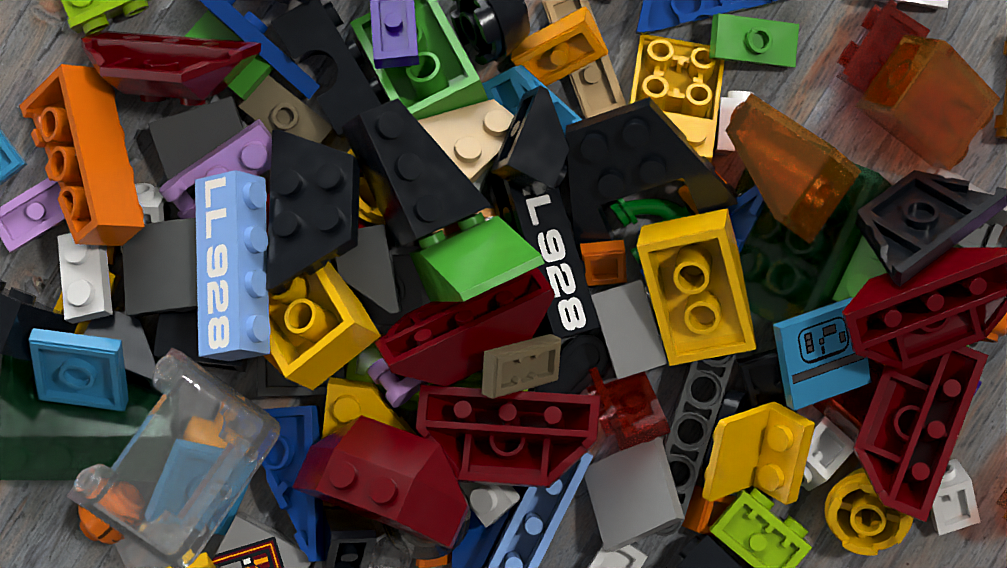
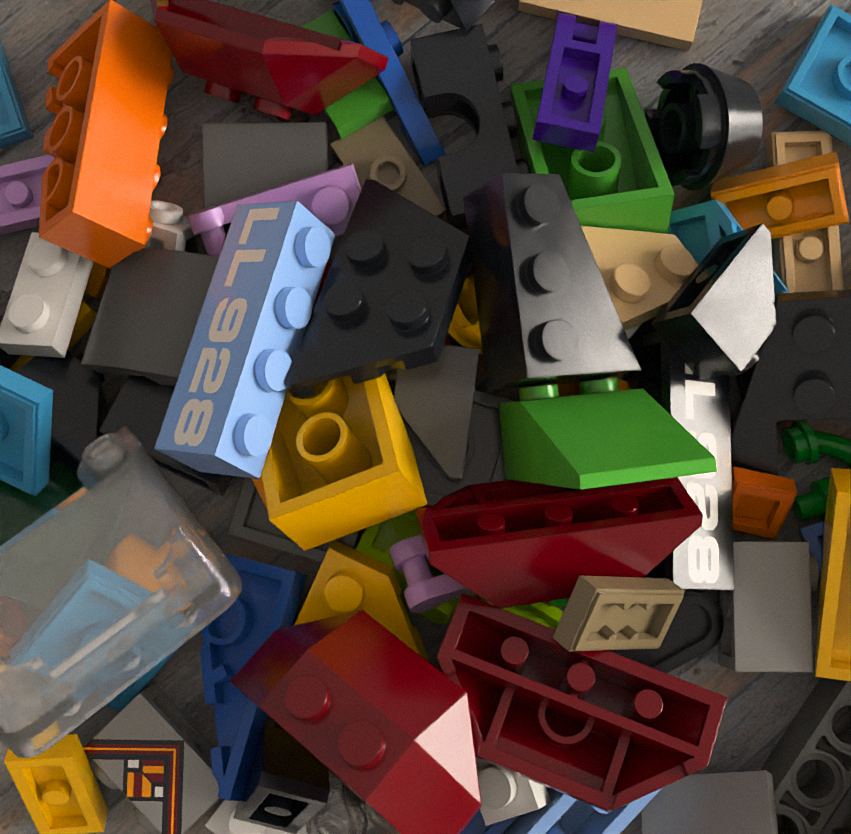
camera: 15 degrees right, 5 degrees down
clear red bracket [586,367,671,451] -> none

